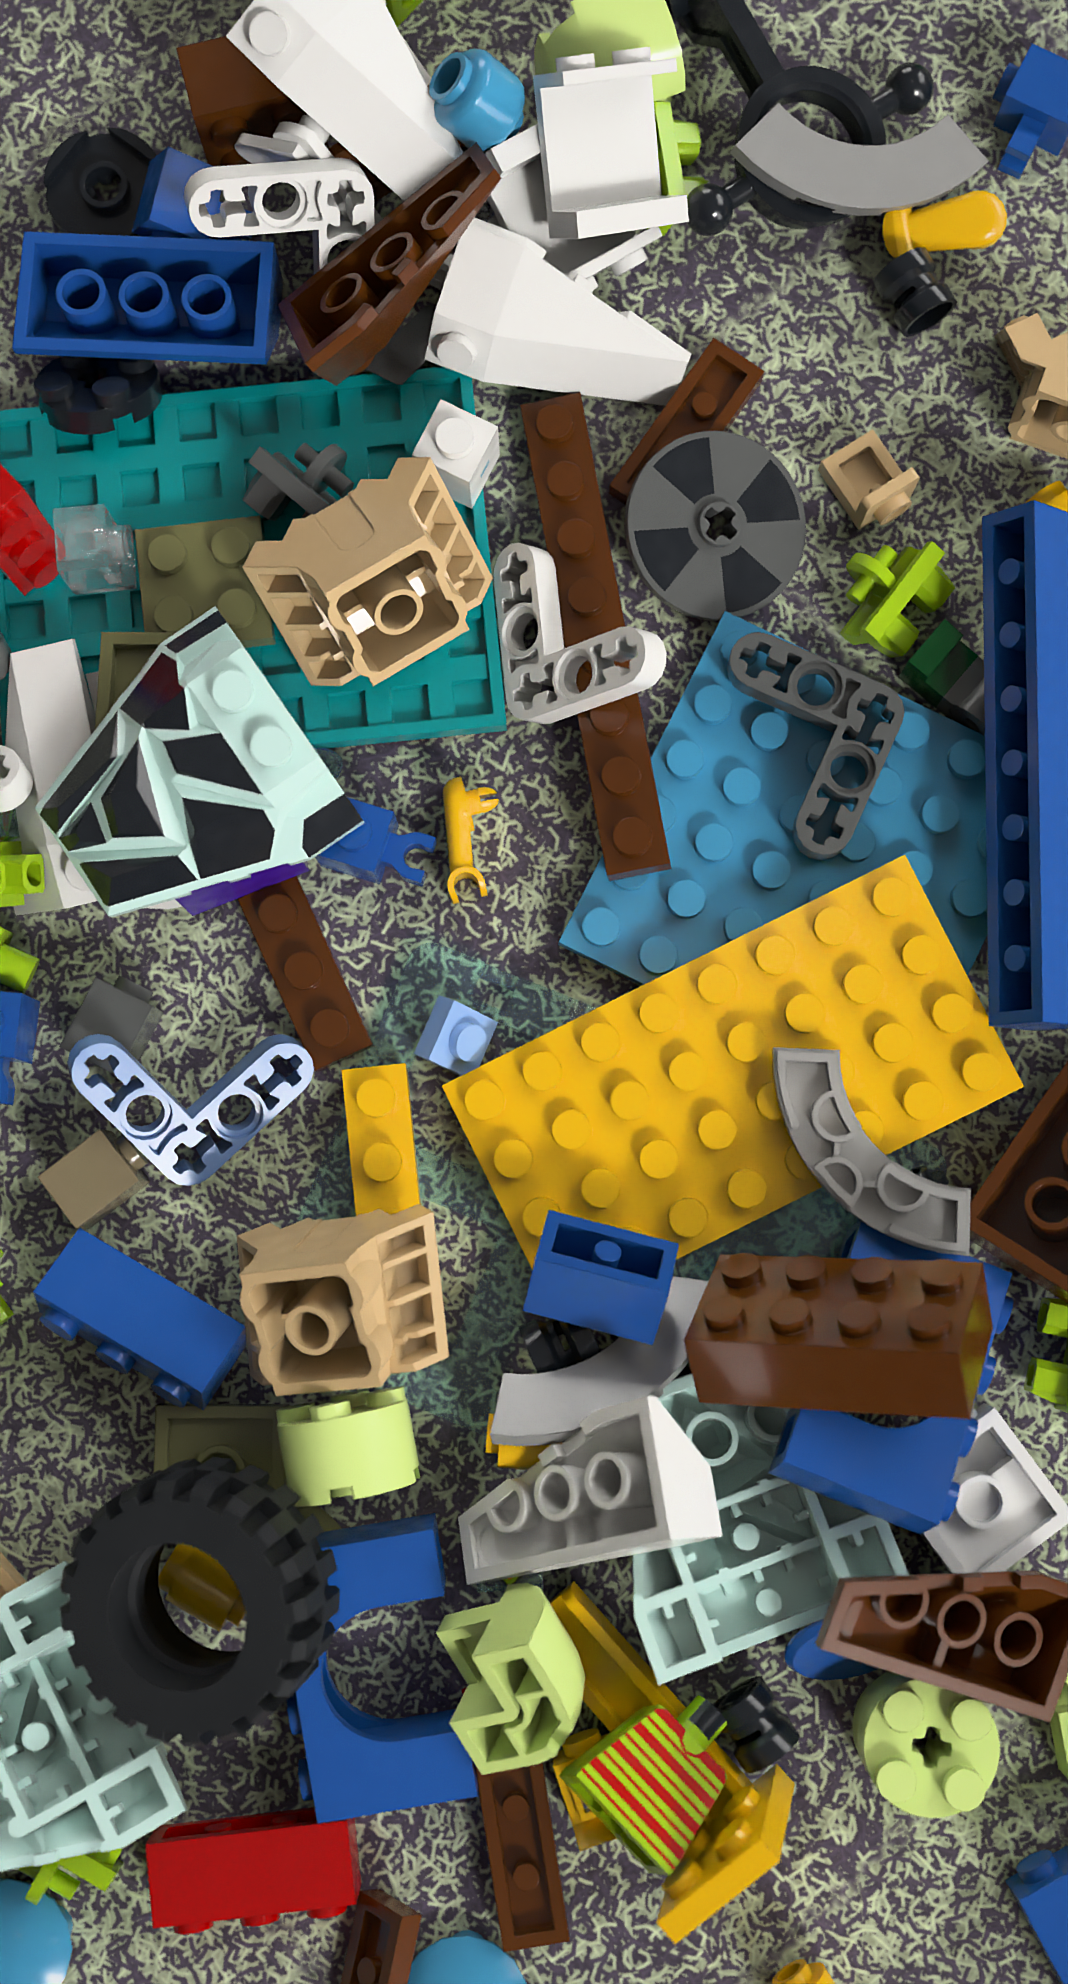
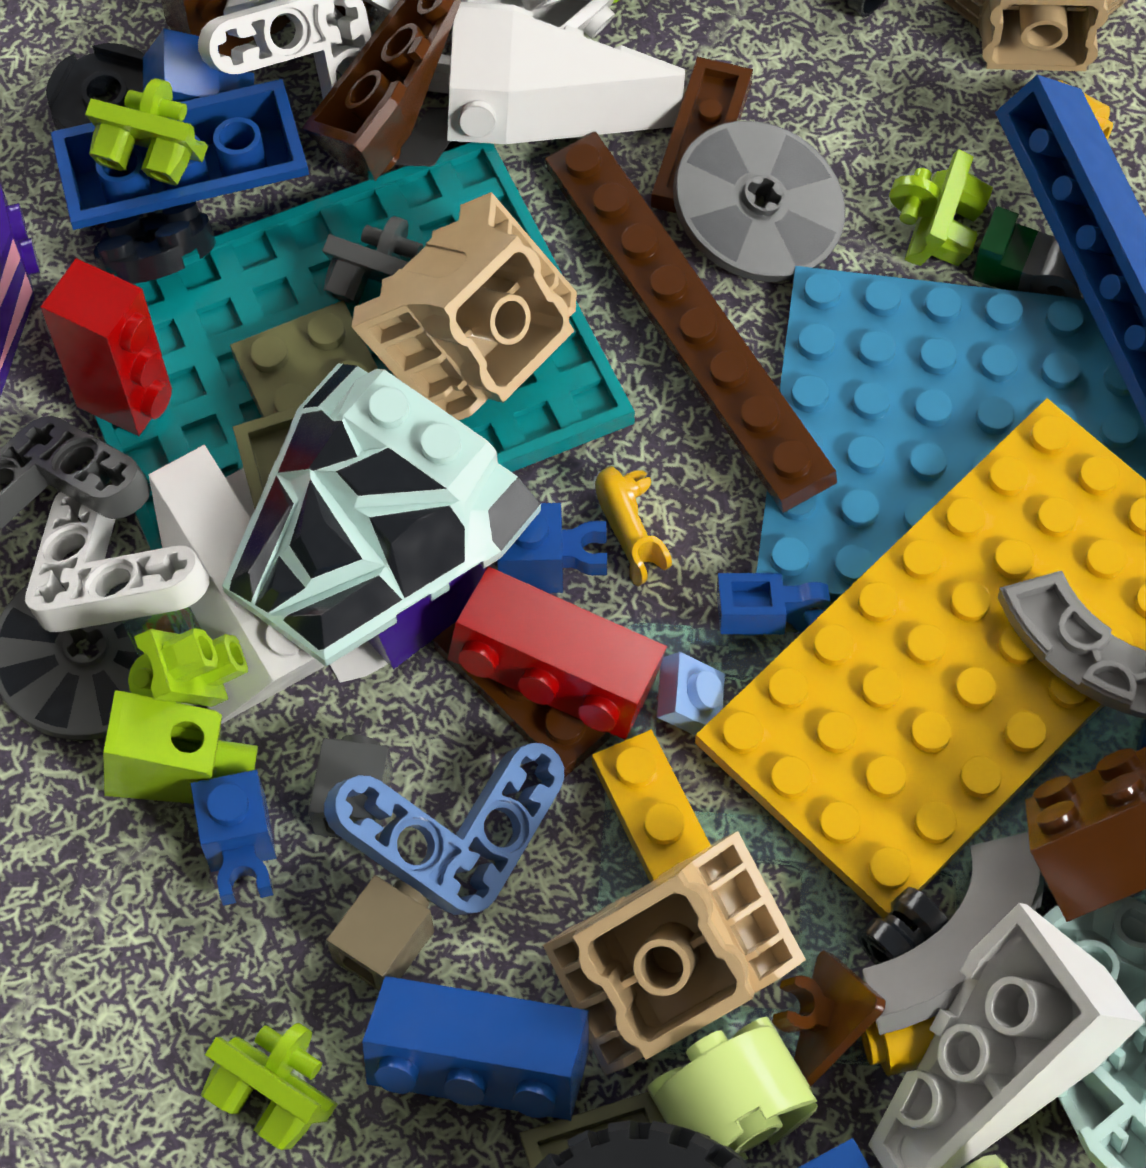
camera: 20 degrees left, 20 degrees down
clear brick [53,504,137,595] -> none
white brick [412,399,500,509] -> none
white beam [493,542,666,724] -> none
blue brick [523,1210,679,1345] -> none
dark grey beam [727,632,904,860] -> none
tan bracket [818,429,920,530] -> none
none -> lime hips [85,78,208,186]
none -> brick [448,566,667,740]
none -> blue plate [716,573,830,636]
none -> reddish brown piece [772,950,886,1087]

